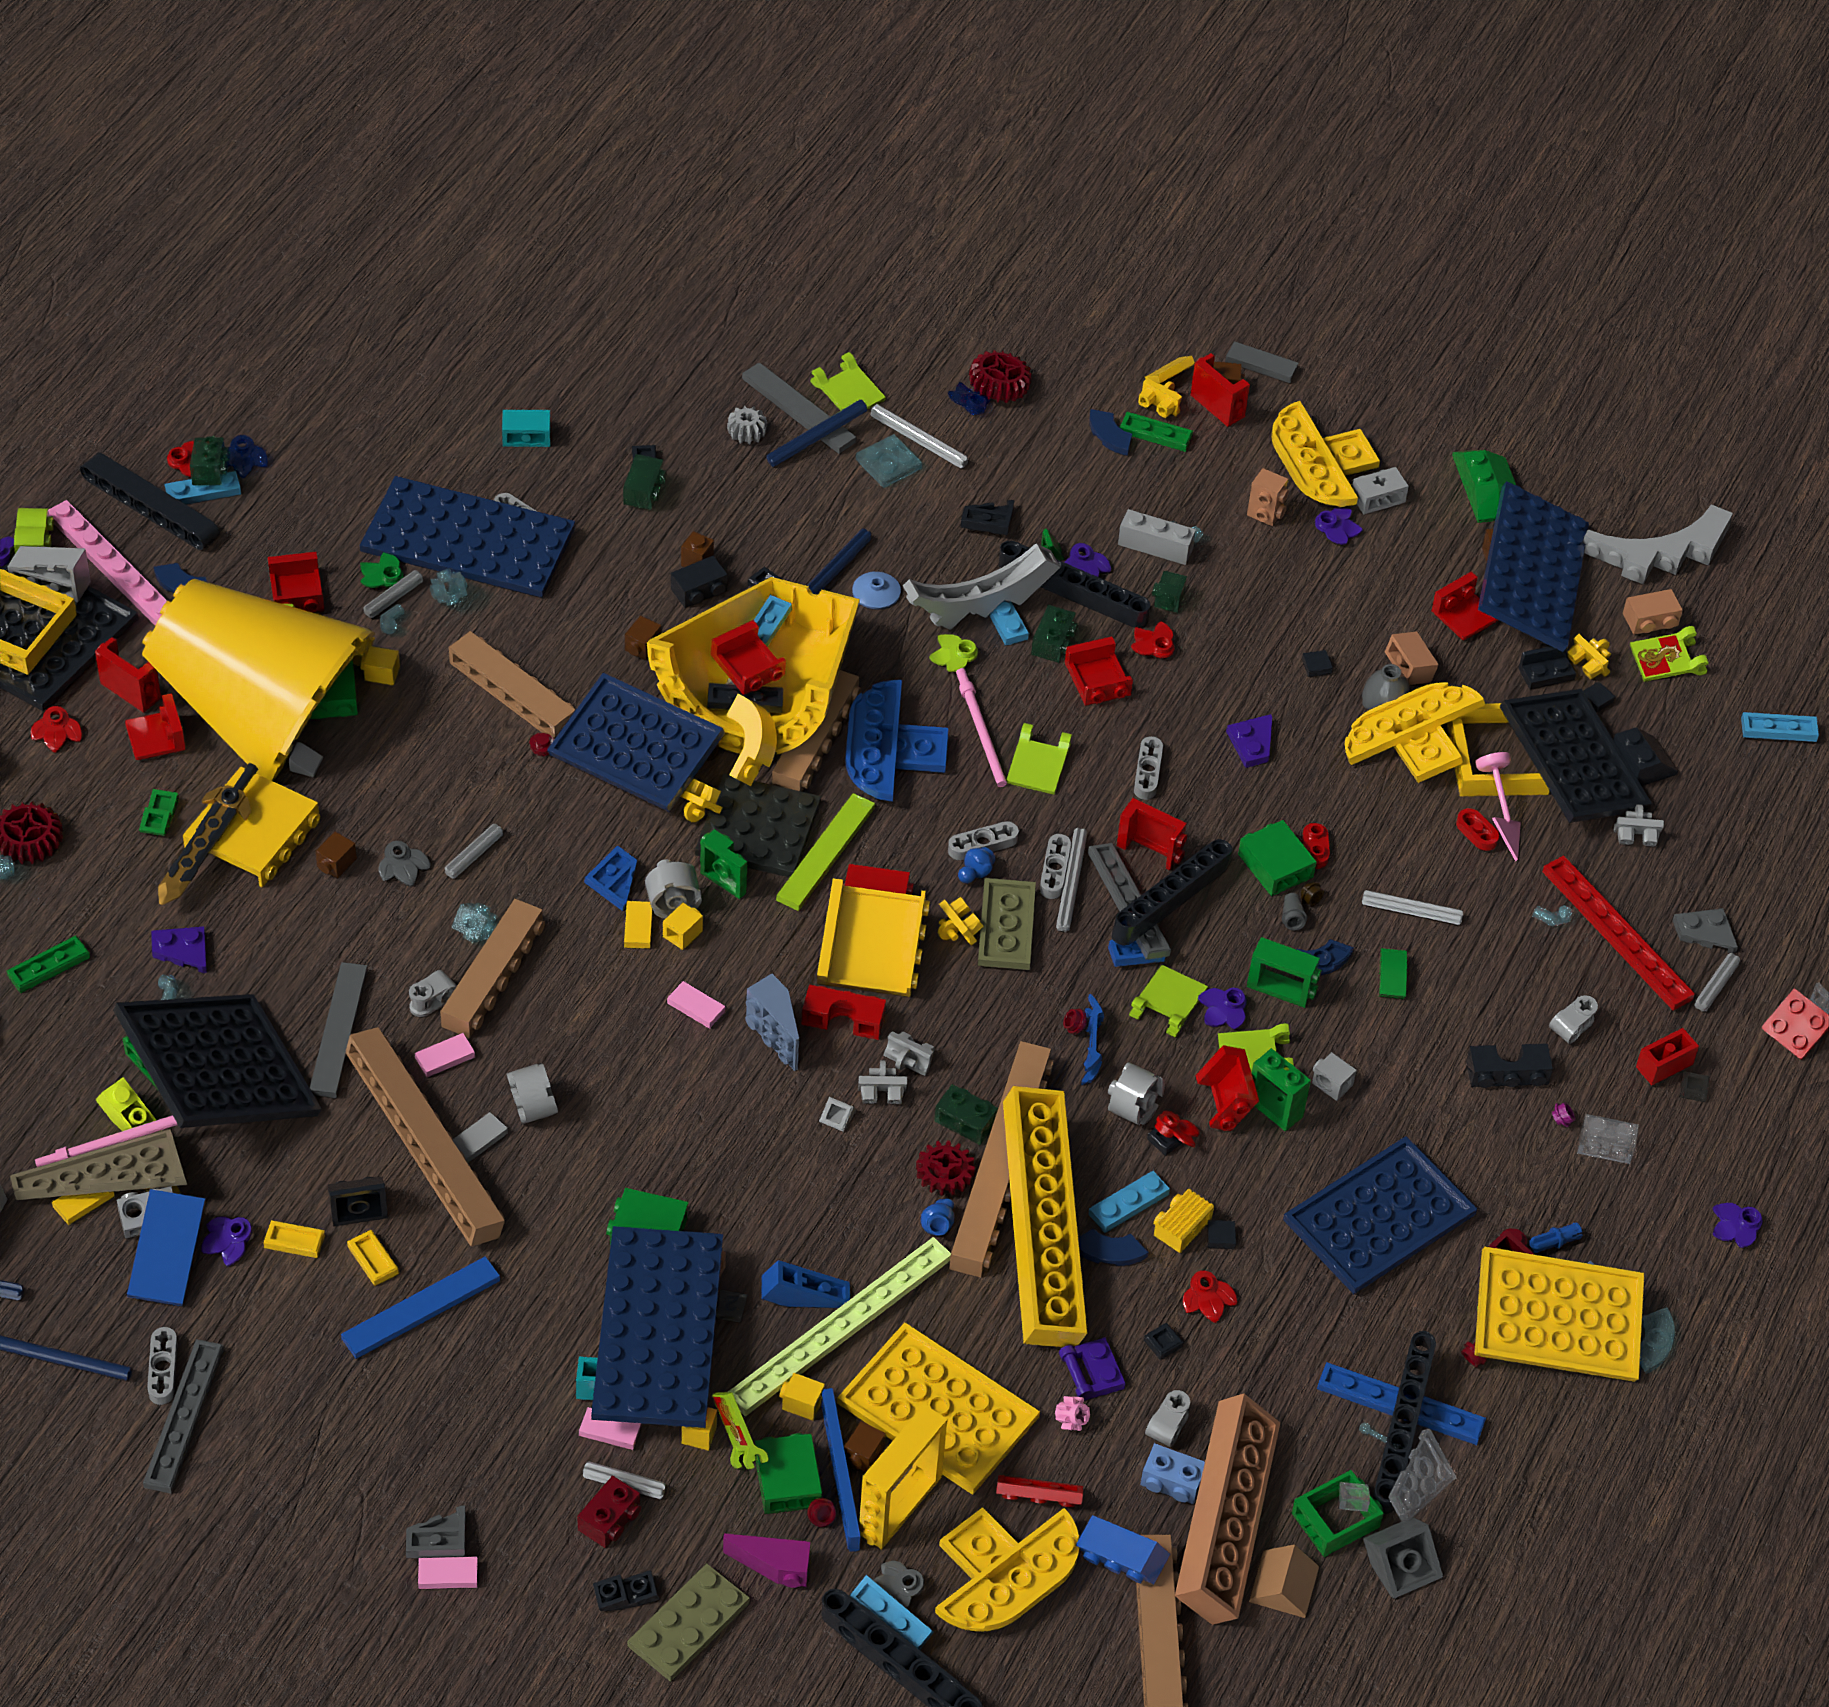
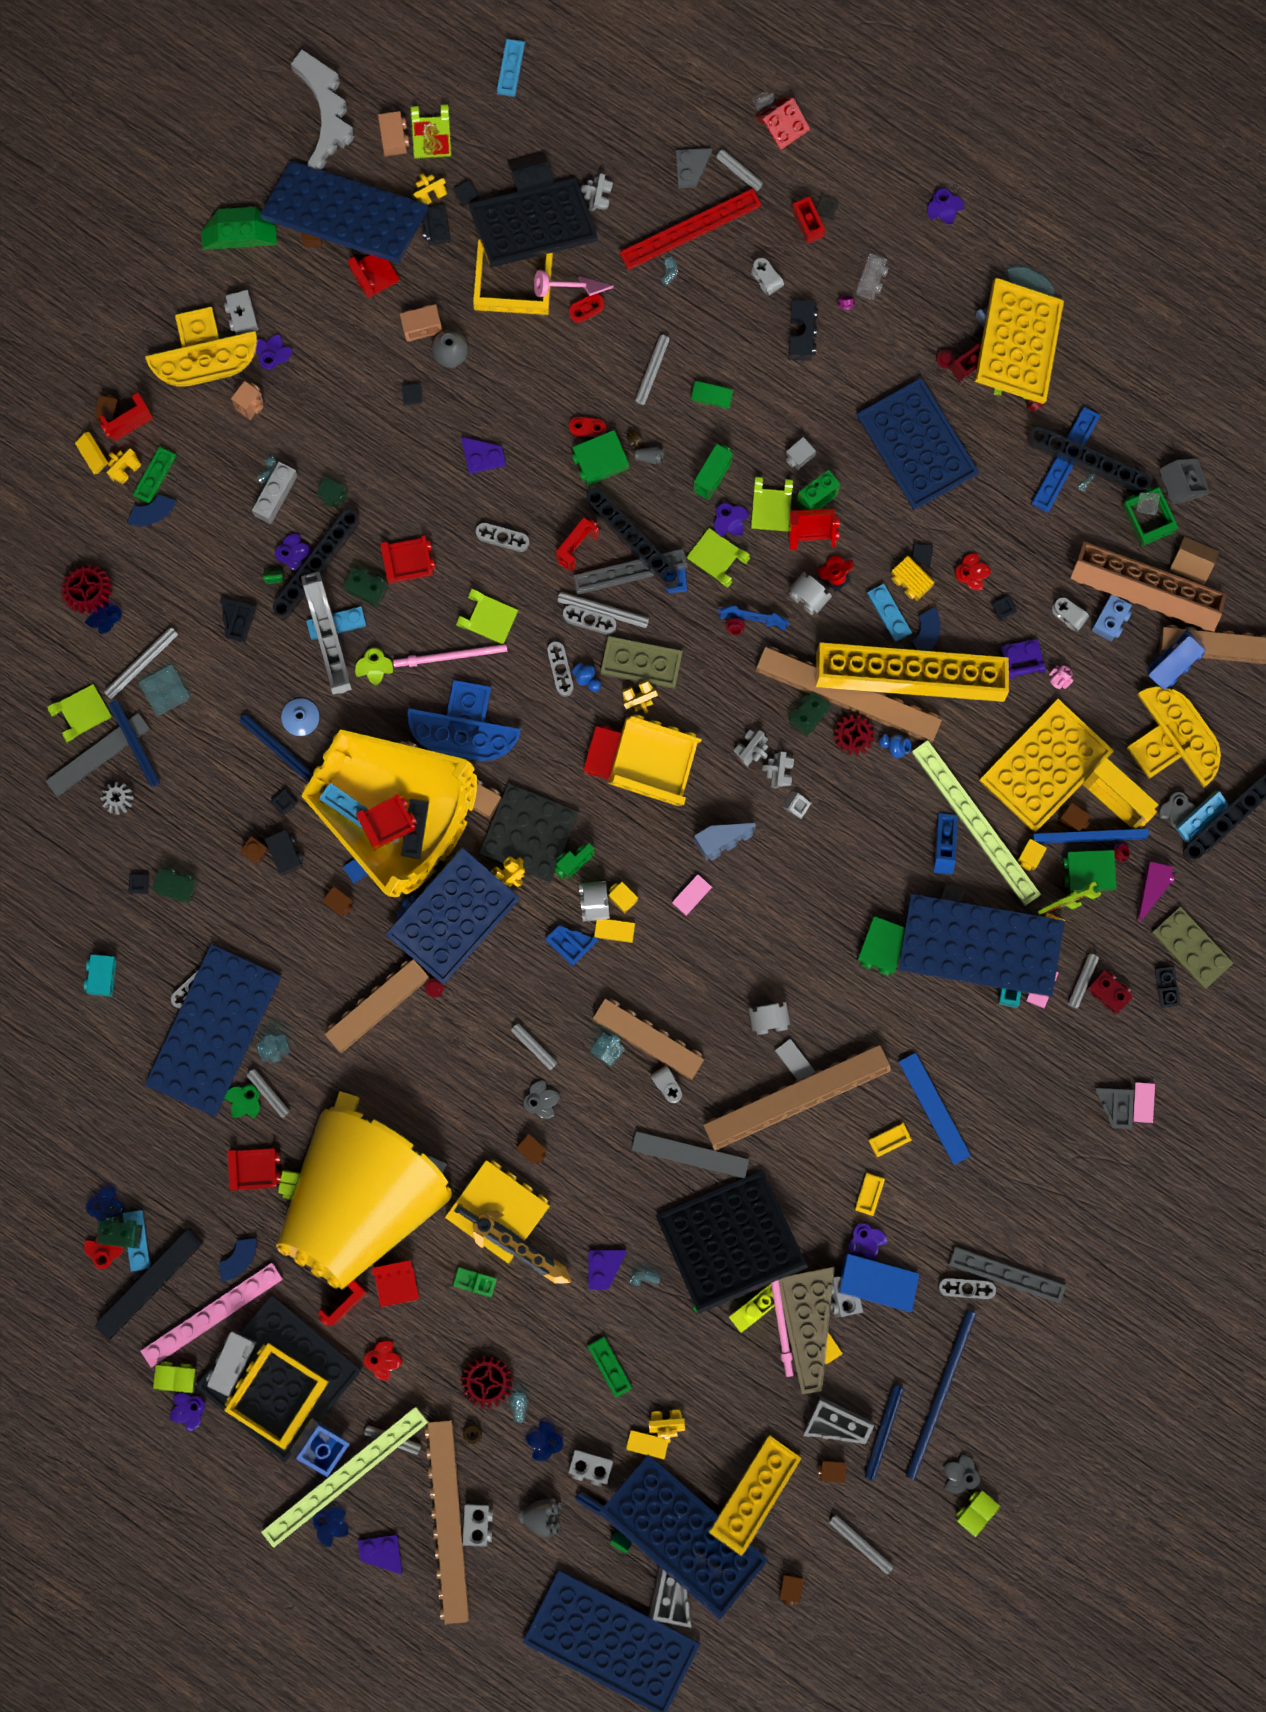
camera: 80 degrees left, 30 degrees up
black slope [327,1176,388,1227] -> none
clear light blue arm [380,604,404,634] -> none
bright pink tile [415,1033,475,1077] -> none
yellow arch [726,694,777,786] -> none
lime tile [776,793,875,911] -> none
red arch [802,984,886,1040] -> none
red plate [996,1475,1083,1507] -> none
red plate [1131,621,1174,658] -> none
dark grey tile [1225,341,1298,383] -> none
dark blue tile [1289,939,1354,976] -> none
yellow plate [1345,682,1485,783] -> none
clear wing [1388,1429,1457,1522] -> none
blue axle [1529,1222,1583,1252] -> none

